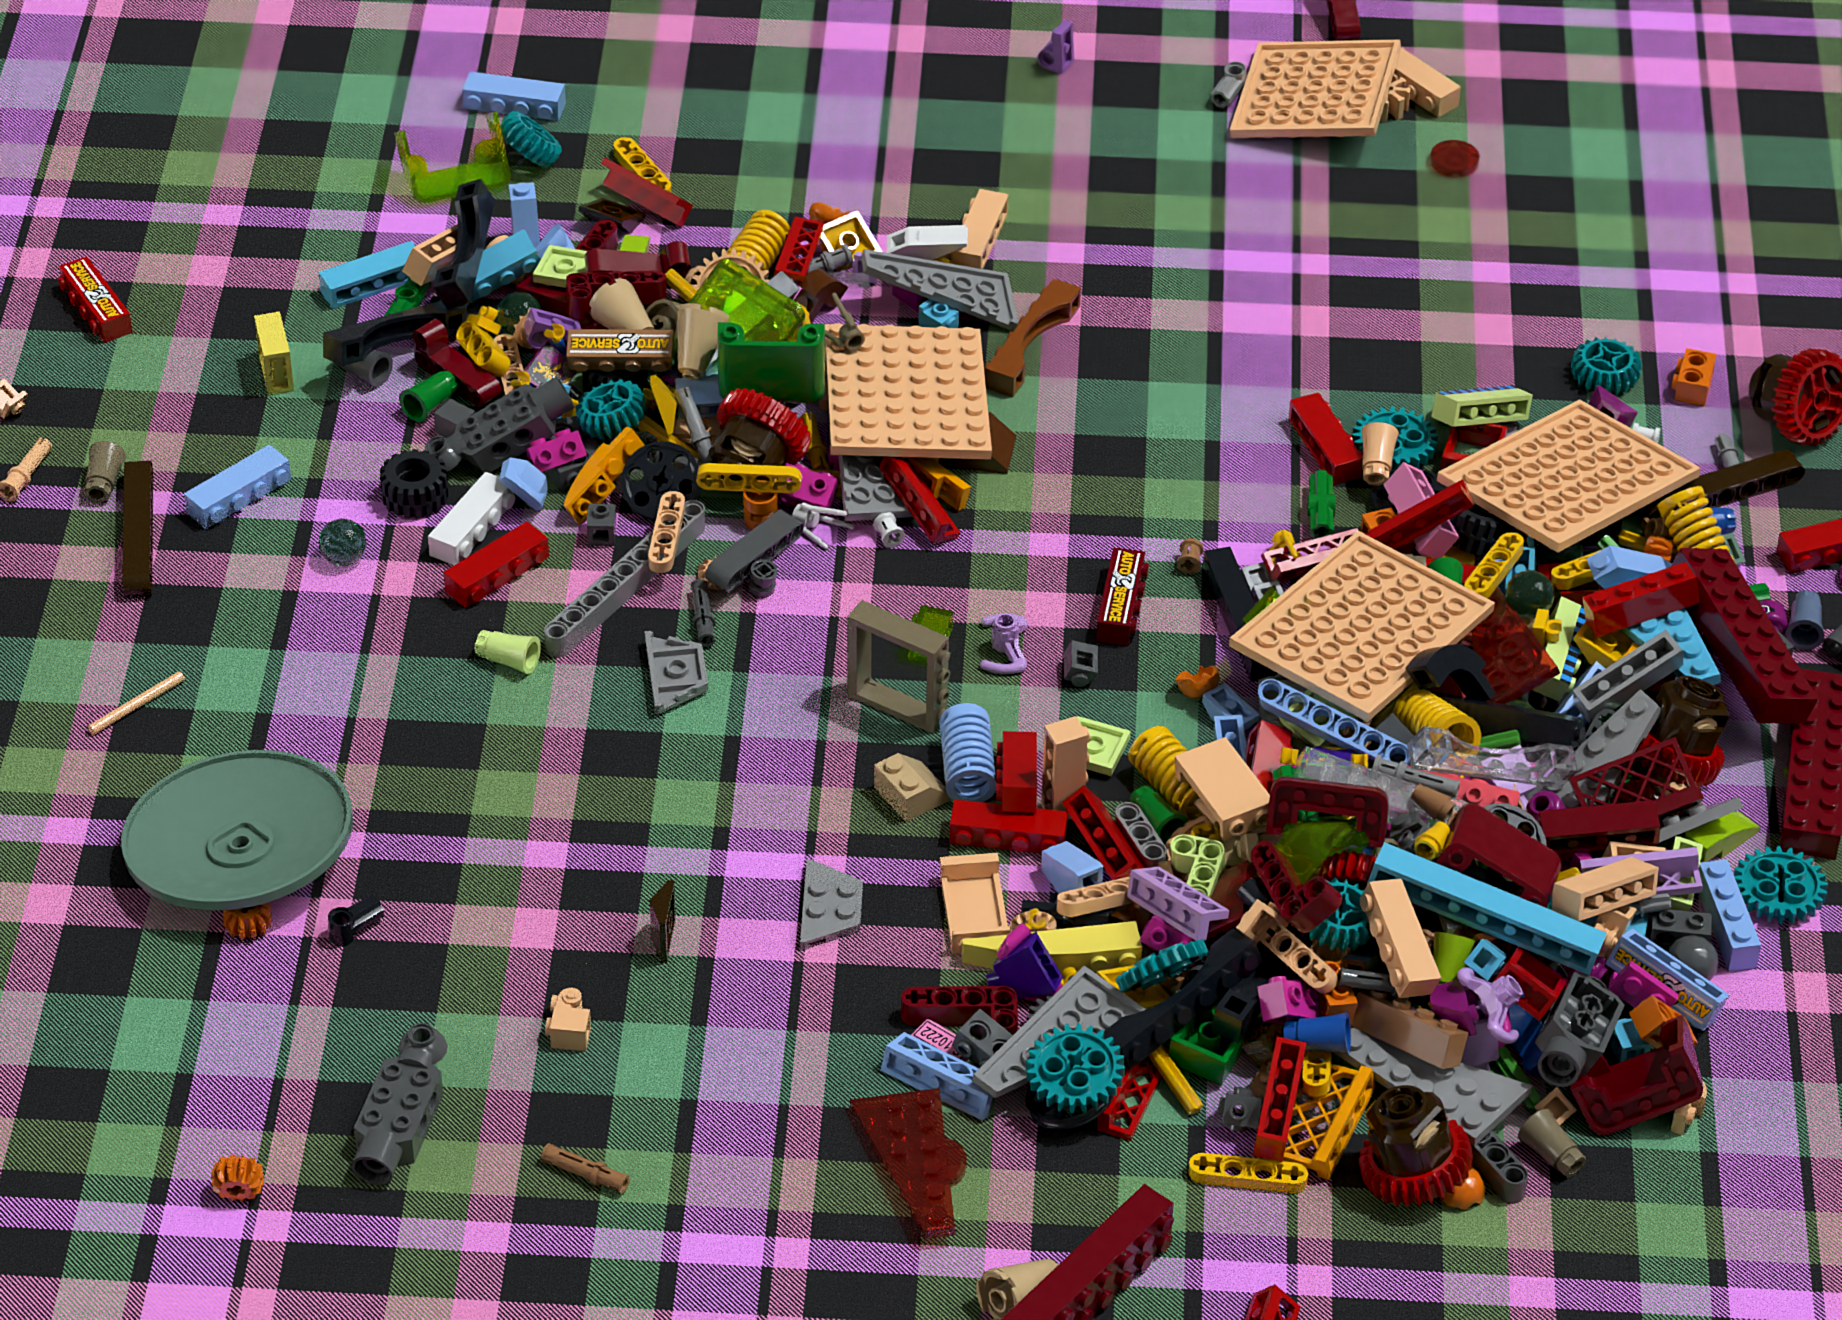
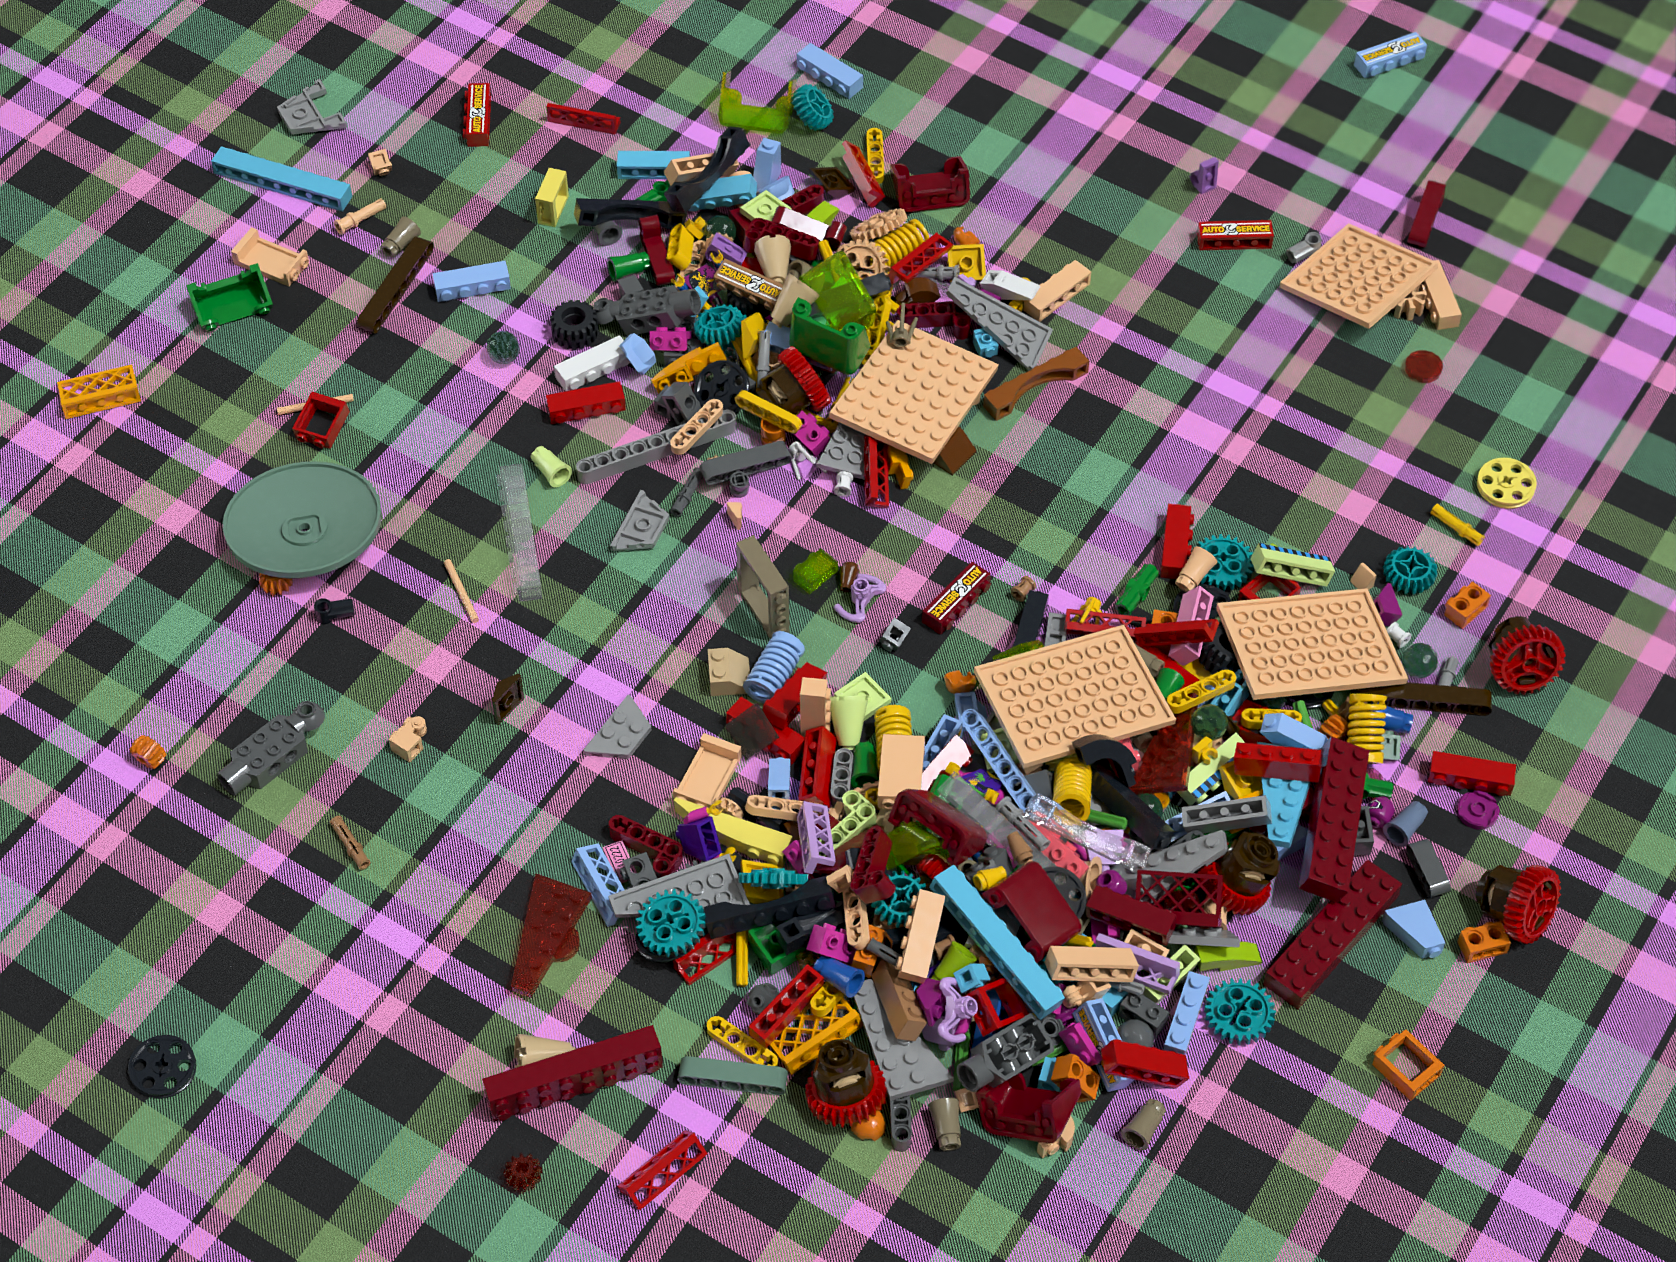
camera: 30 degrees right, 10 degrees up
none -> red window [292,392,350,449]
none -> light nougat bar [444,559,479,623]
none -> clear brick [497,464,543,602]
none -> red fence [546,103,621,135]
none -> dark grey brick [661,382,702,426]
none -> sand green beam [677,1056,788,1095]
none -> clear smoke plate [725,703,779,760]
none -> light nougat slope [727,502,742,530]
none -> yellowish green cone [830,696,868,750]
none -> reddish brown cone [840,562,860,593]
none -> light nougat gear [850,208,908,242]
none -> dark red windscreen [890,156,970,212]
none -> dark red beam [896,301,971,340]
none -> red brick [1101,1039,1190,1088]
none -> dark tan plant [1121,1098,1166,1150]
none -> red brick [1197,220,1274,251]
none -> light nougat slope [1350,563,1376,590]
none -> clear green piece [1401,643,1438,678]
none -> yellow pin [1430,504,1485,546]
none -> light yellow wedge [1477,458,1537,509]

